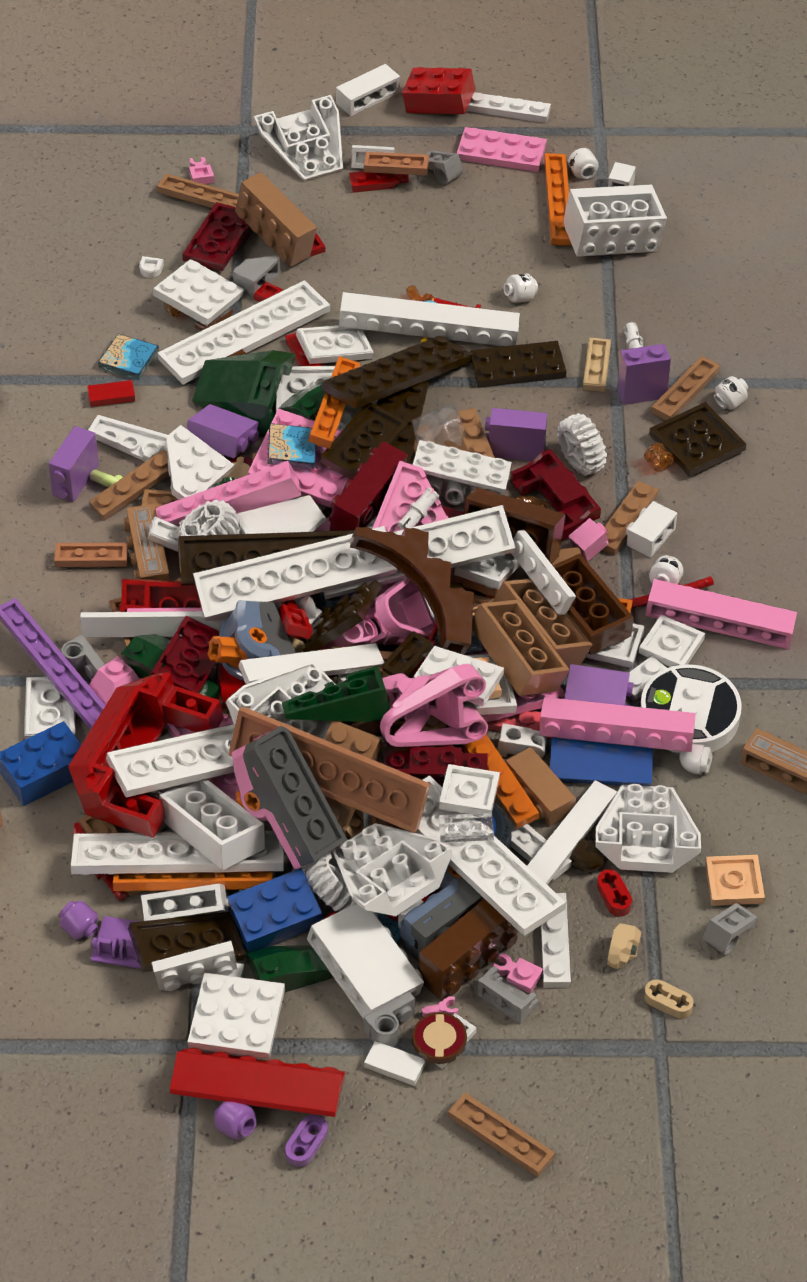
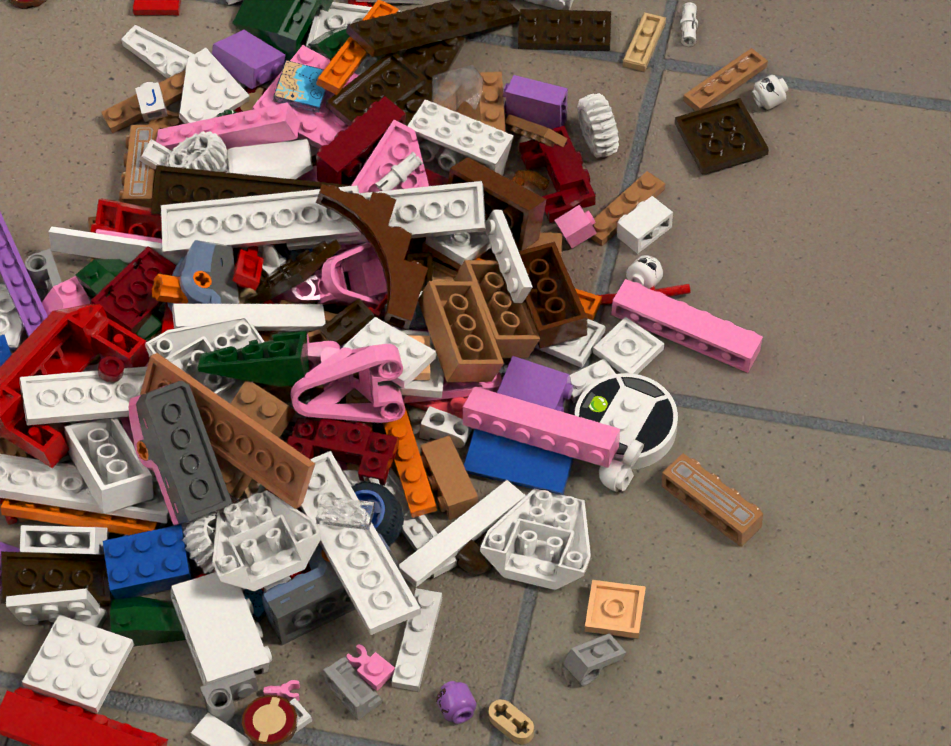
camera: 15 degrees right, 5 degrees up
medium lavender brick [49,426,99,502] -> none
nougat plate [54,543,128,567] -> none
yellowish green arm [90,470,123,488] -> none
reddish brown brick [419,899,518,1001] -> none
white plate [439,764,500,817] -> none
red beam [597,869,632,917] -> none
tan rock [607,923,641,969] -> none
medium lavender brick [617,344,671,405] -> none
clear orange wheel [644,442,674,472] -> none
none -> dark red tile [98,356,124,382]
none -> white brick [135,82,168,122]
none -> medium lavender head [436,681,477,724]
none -> medium nougat plate [505,114,568,148]
none -> white tile [622,440,644,467]

